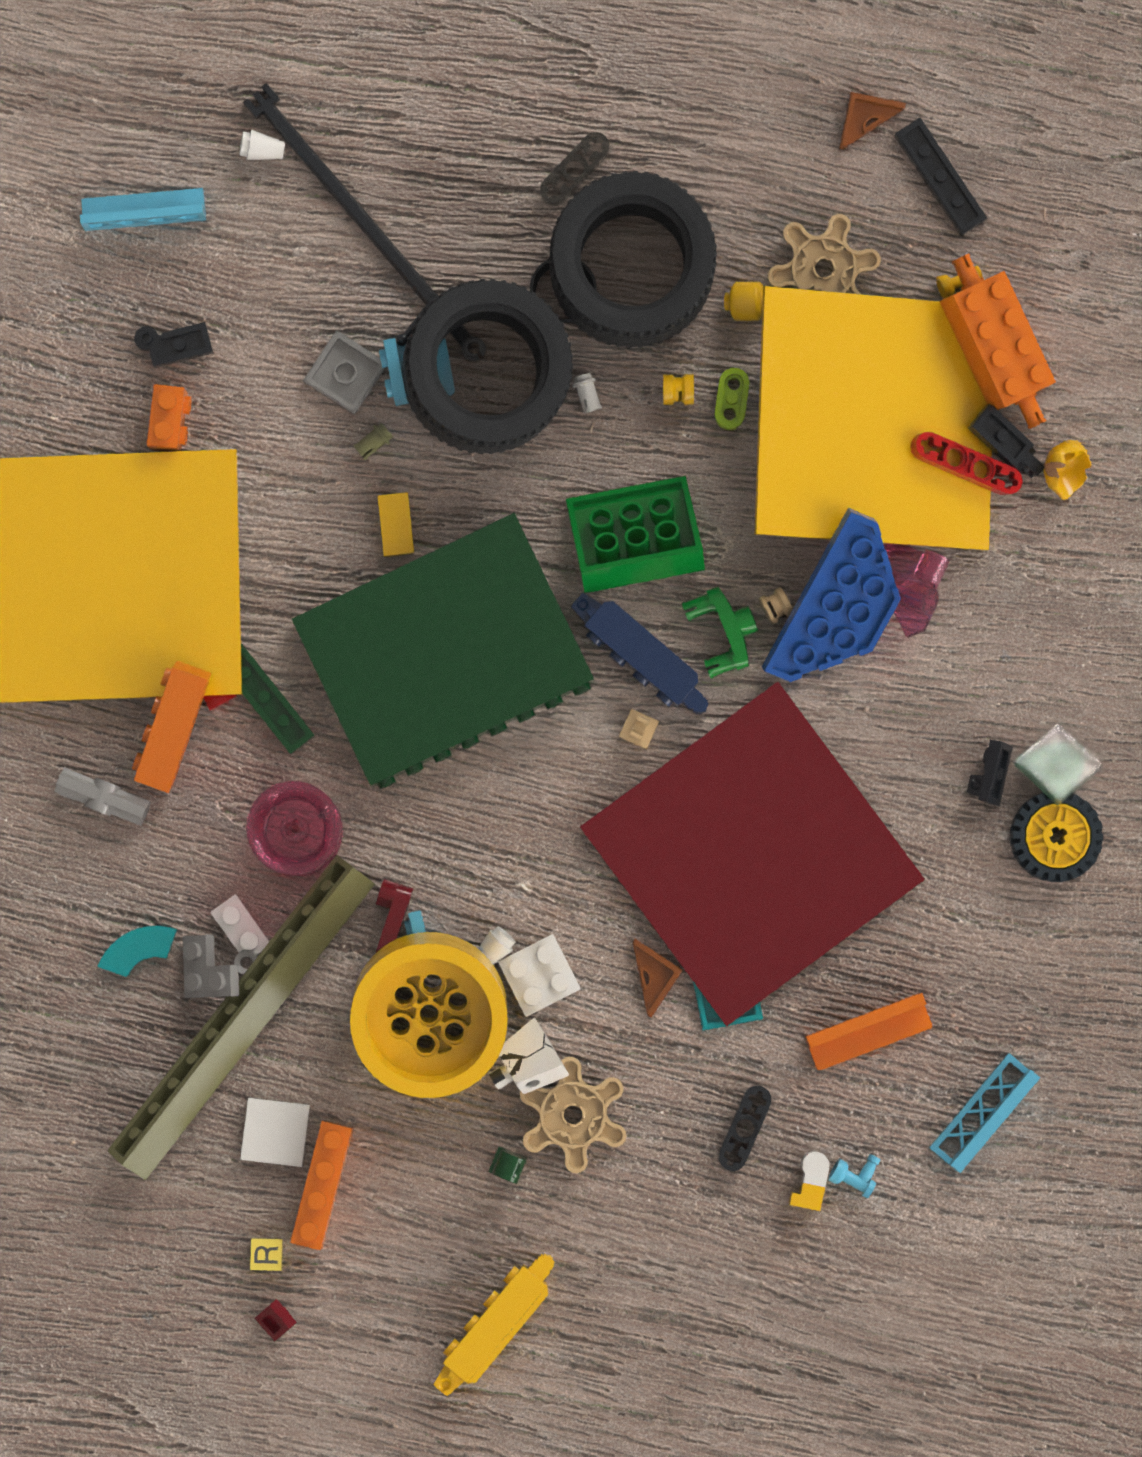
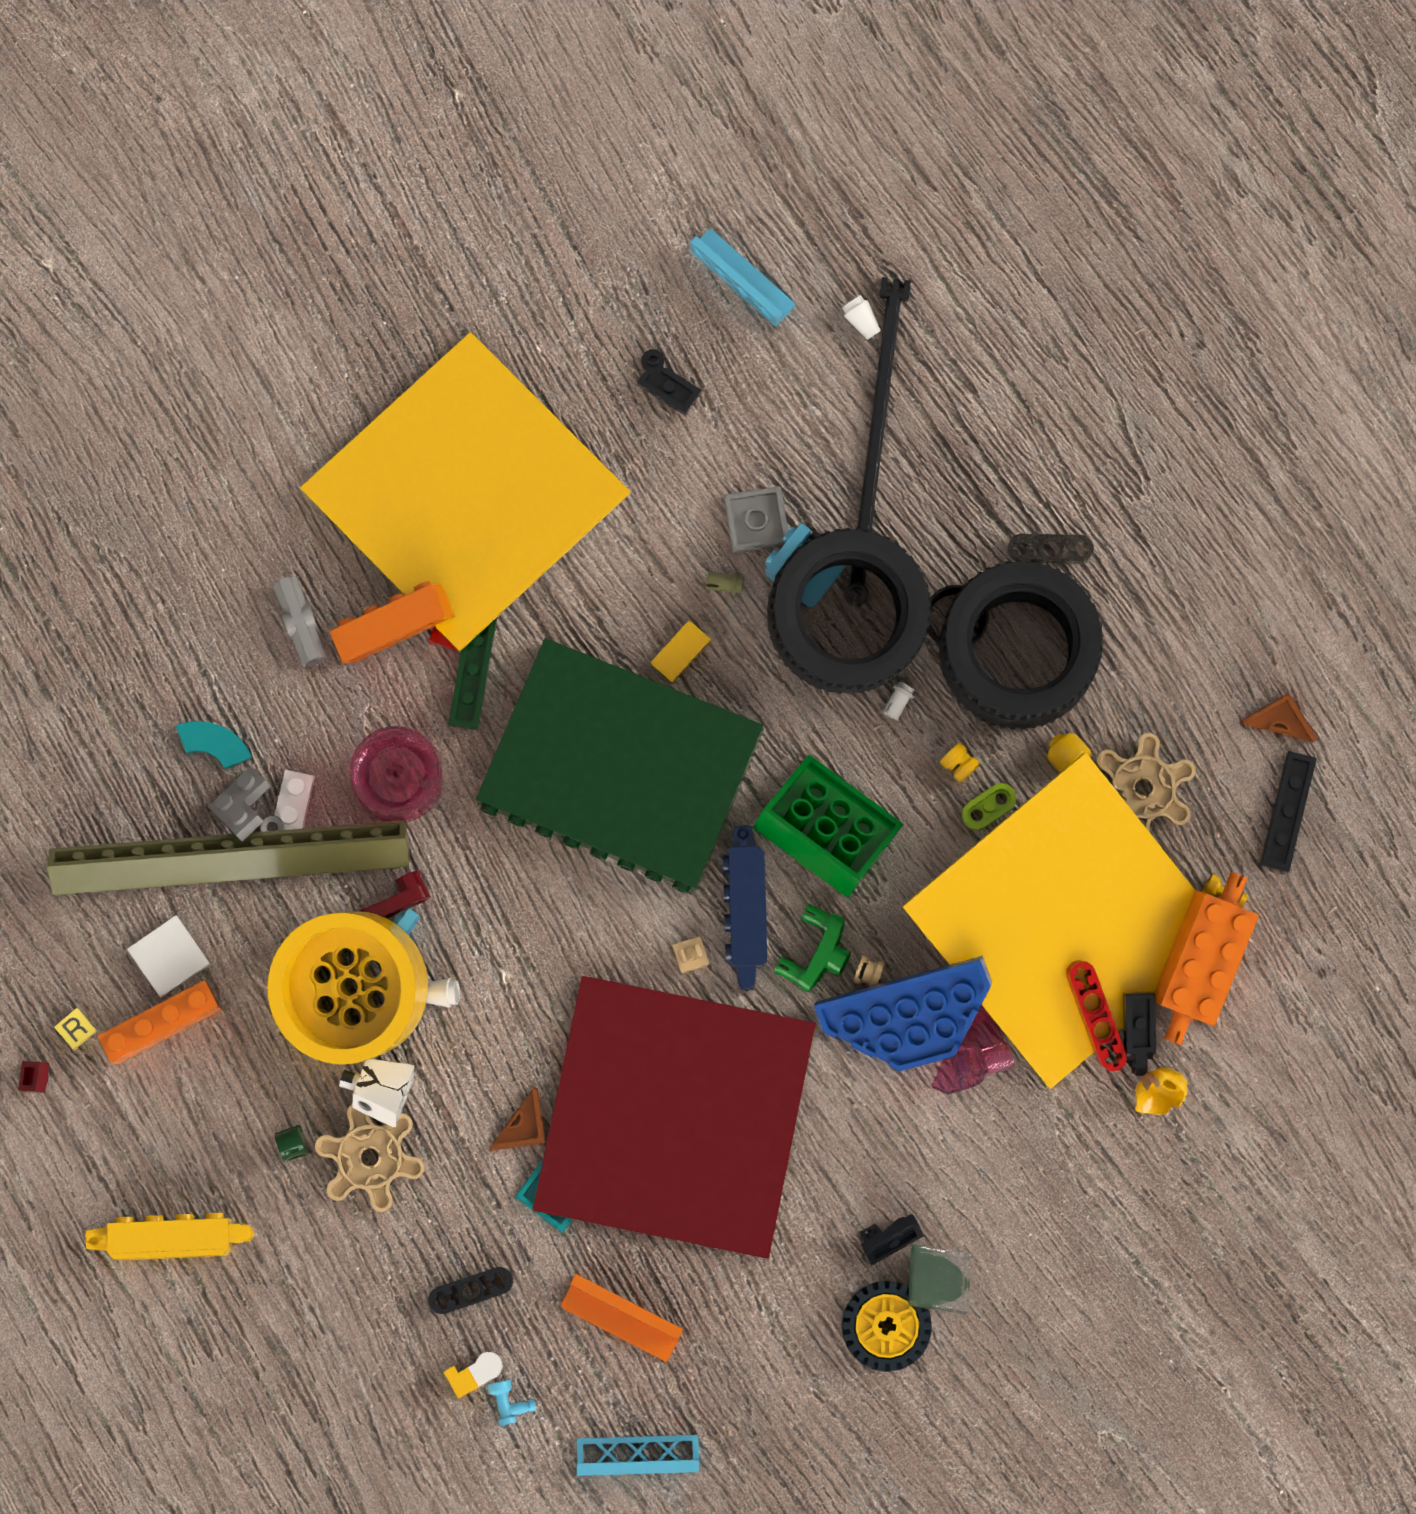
camera: 50 degrees right, 5 degrees down
orange brick [147,384,192,452] -> none
white plate [498,934,581,1017] -> none

